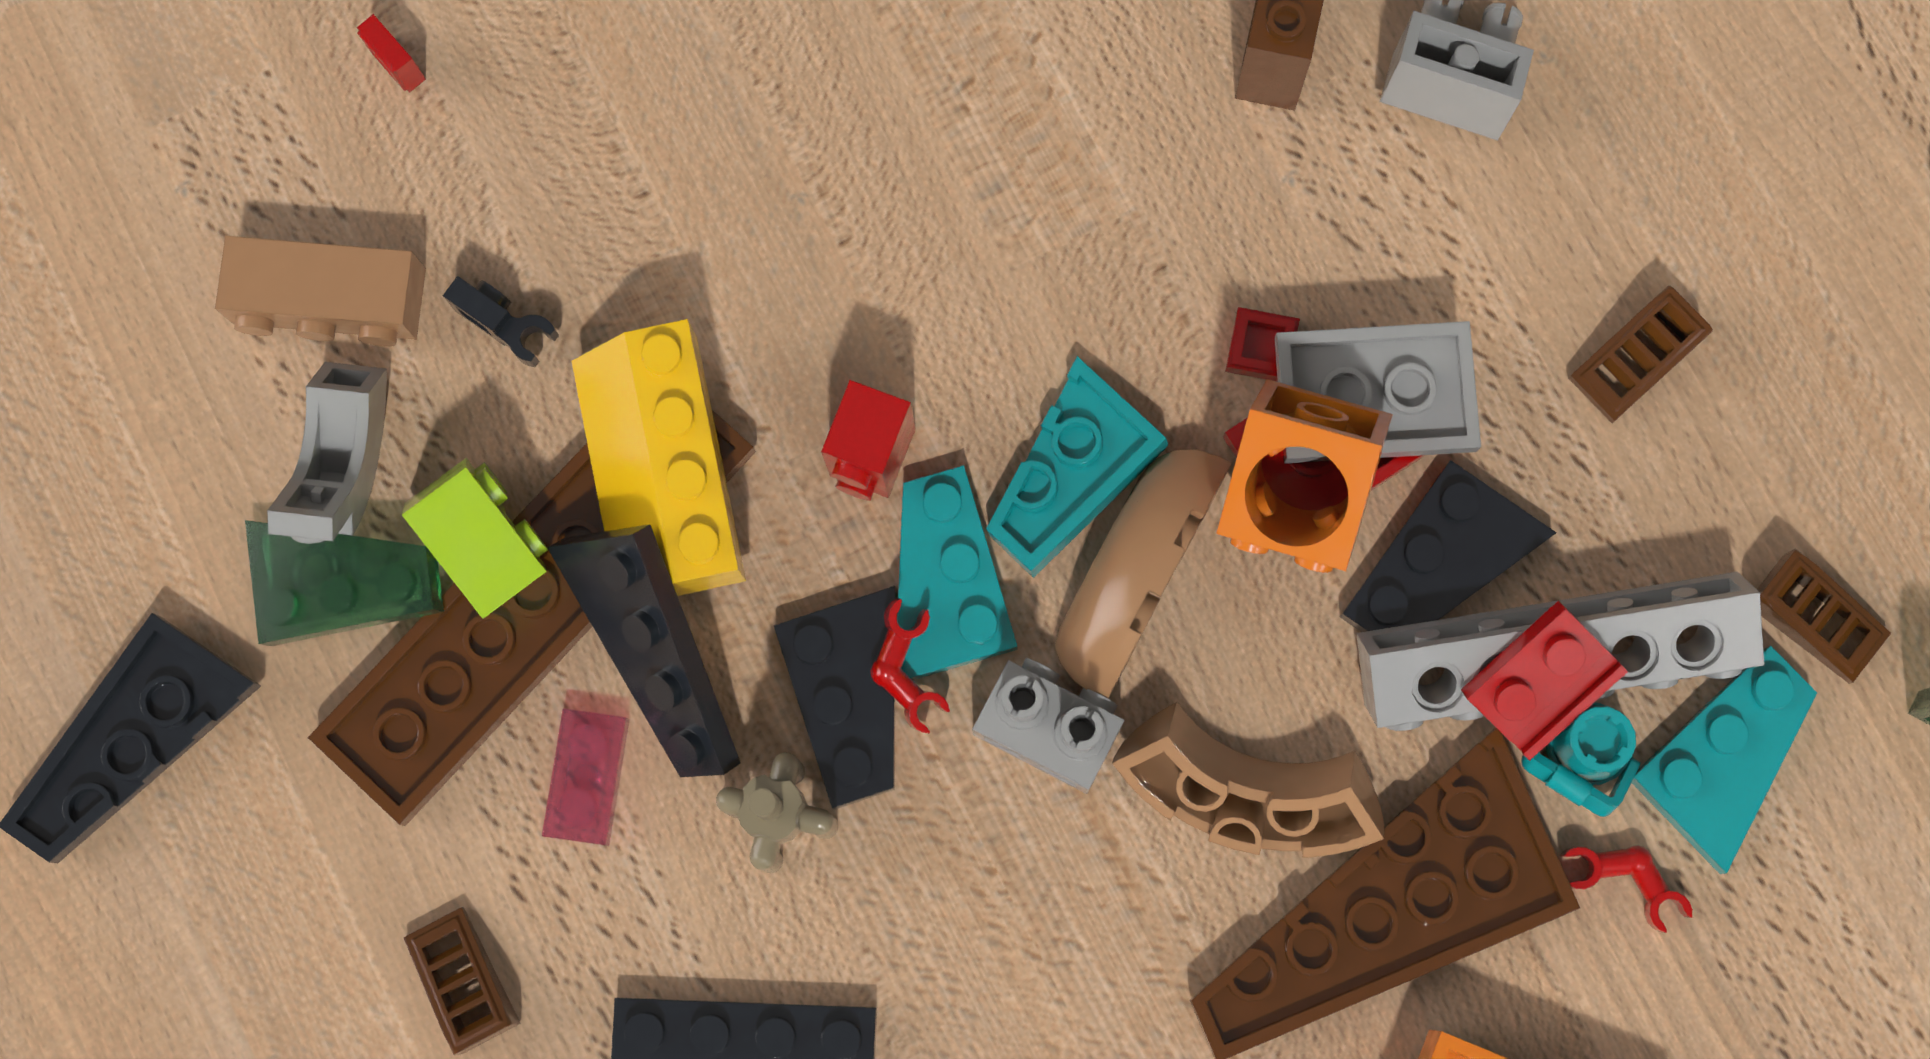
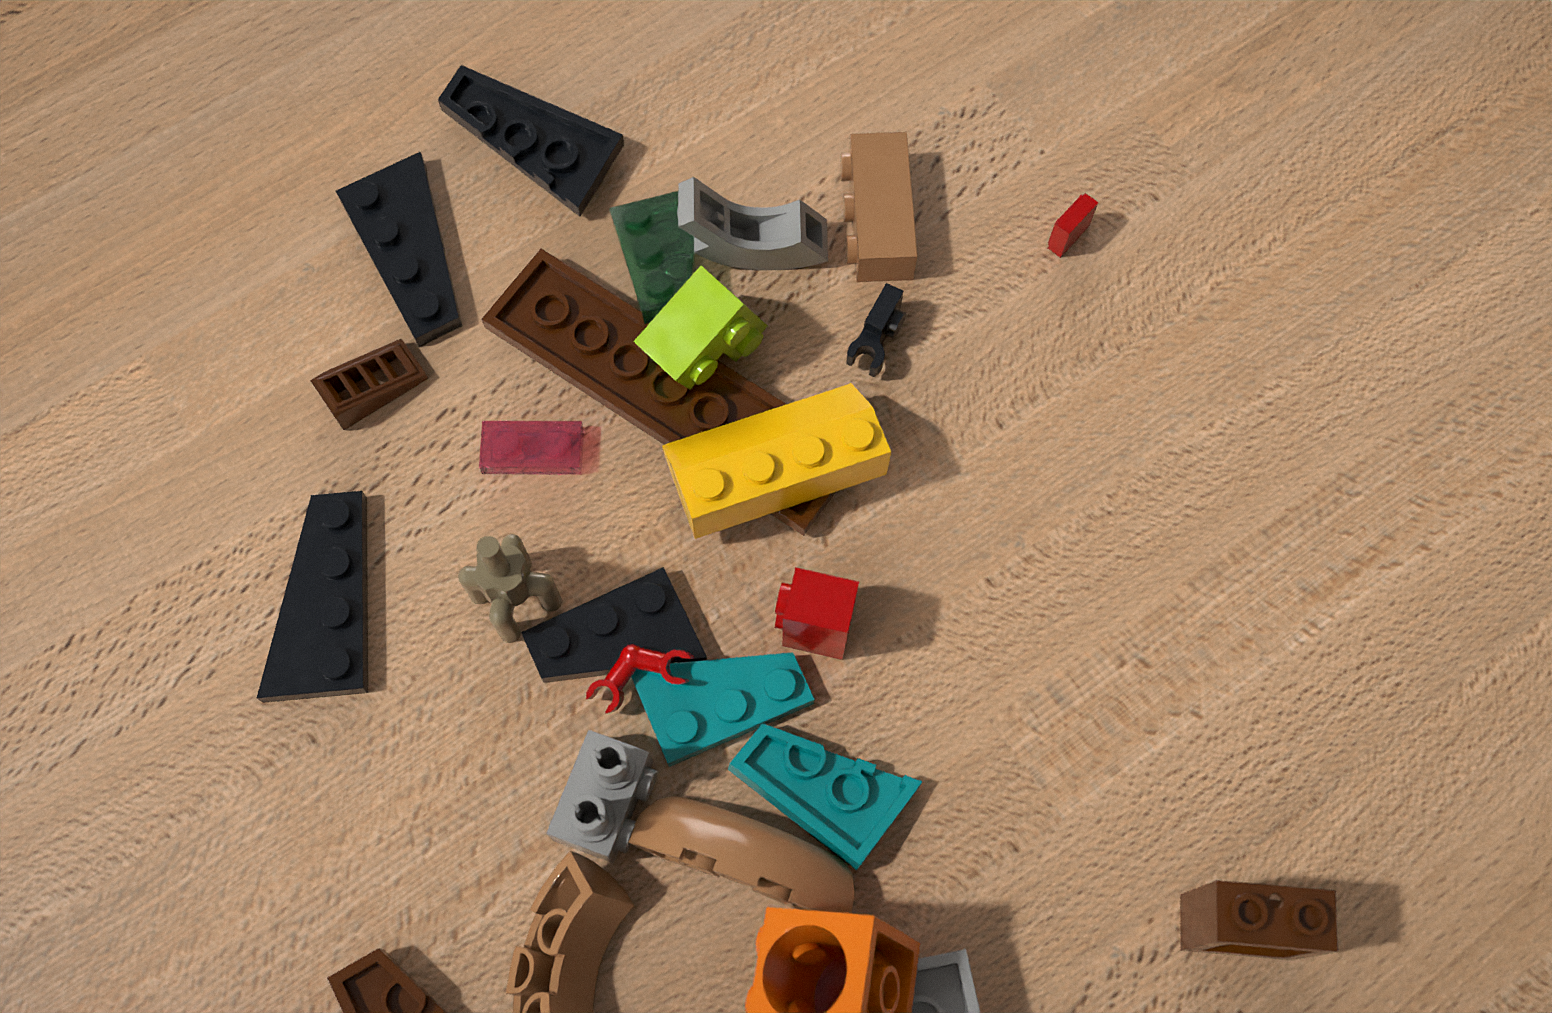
camera: 75 degrees right, 10 degrees down
black wing [547,524,741,777] -> none
red tile [1225,307,1300,382] -> none
none -> black wing [336,151,462,347]

